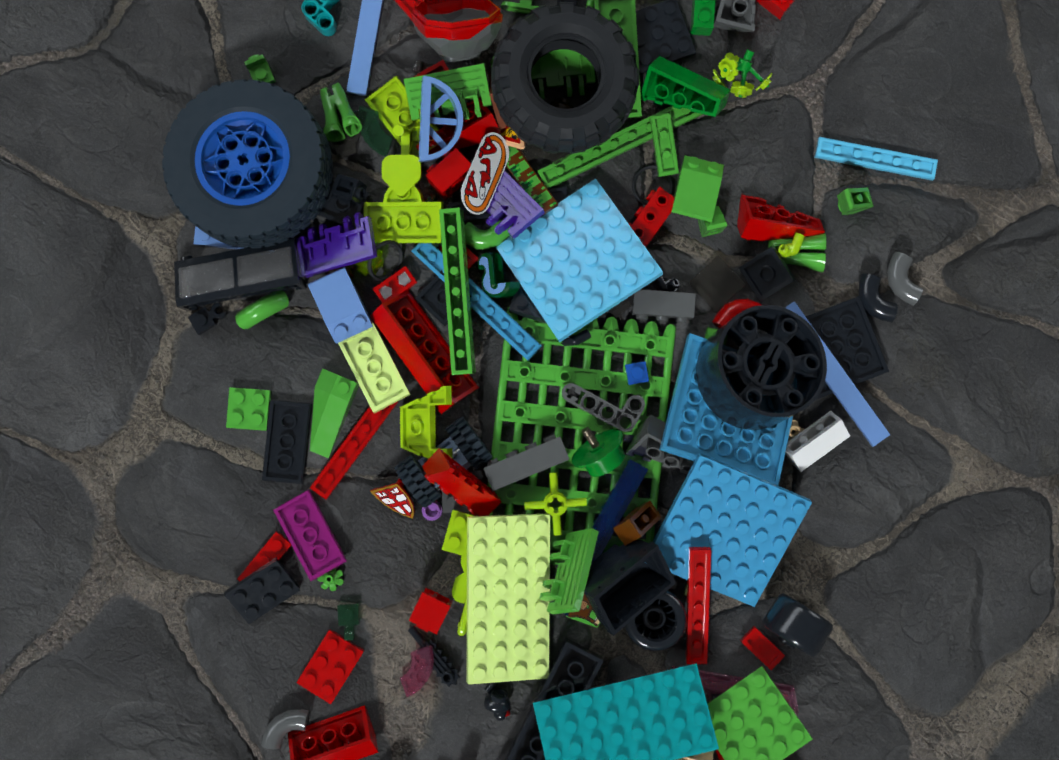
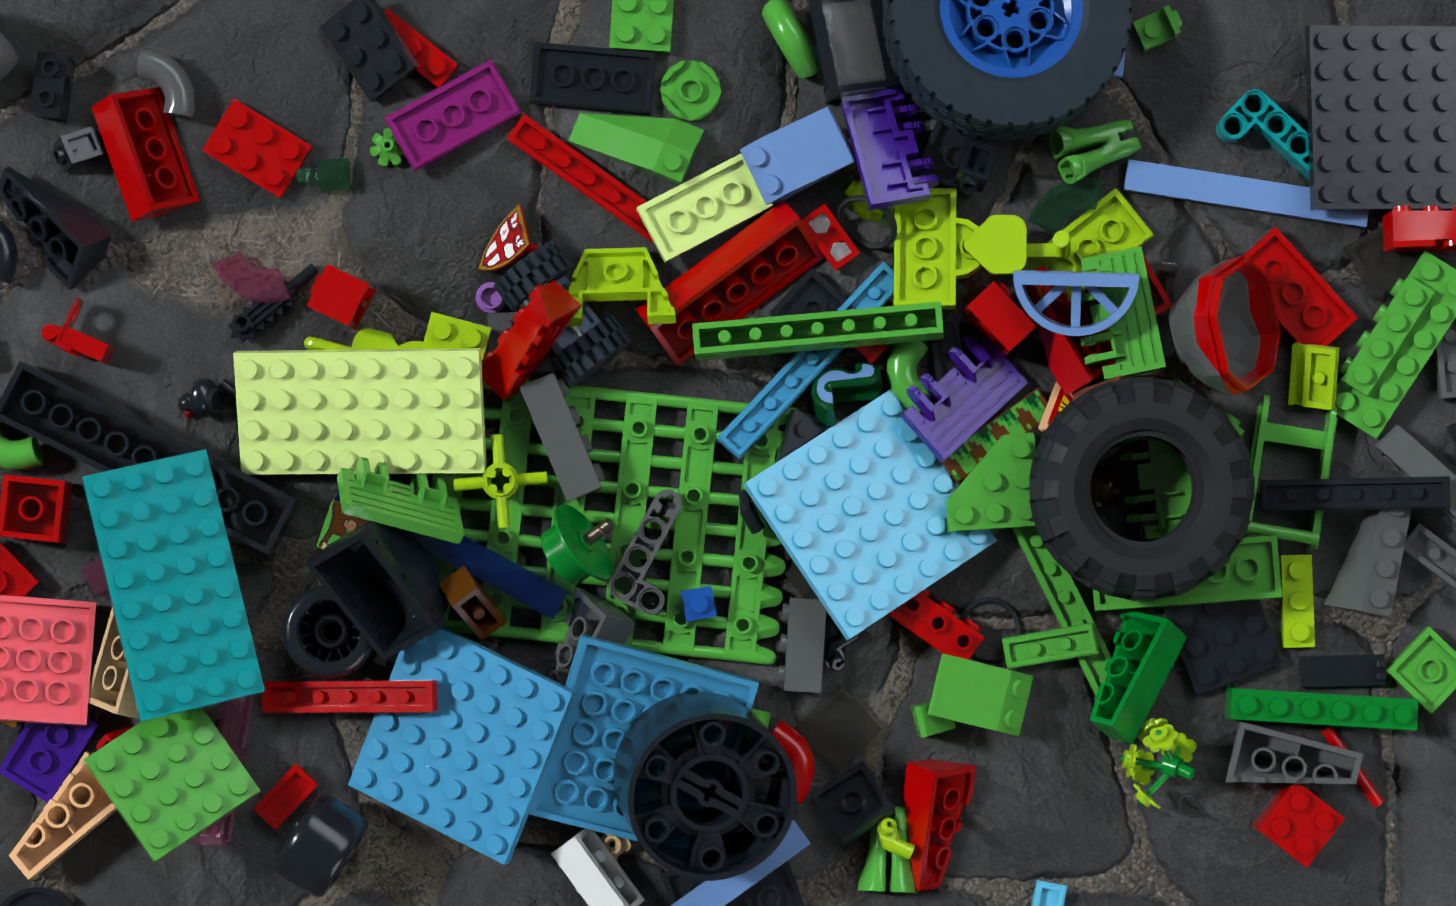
camera: 85 degrees right, 0 degrees up
sticker [461,132,509,215] -> none
none -> bright green tile [660,60,721,122]
none -> bright green plate [945,433,1036,532]

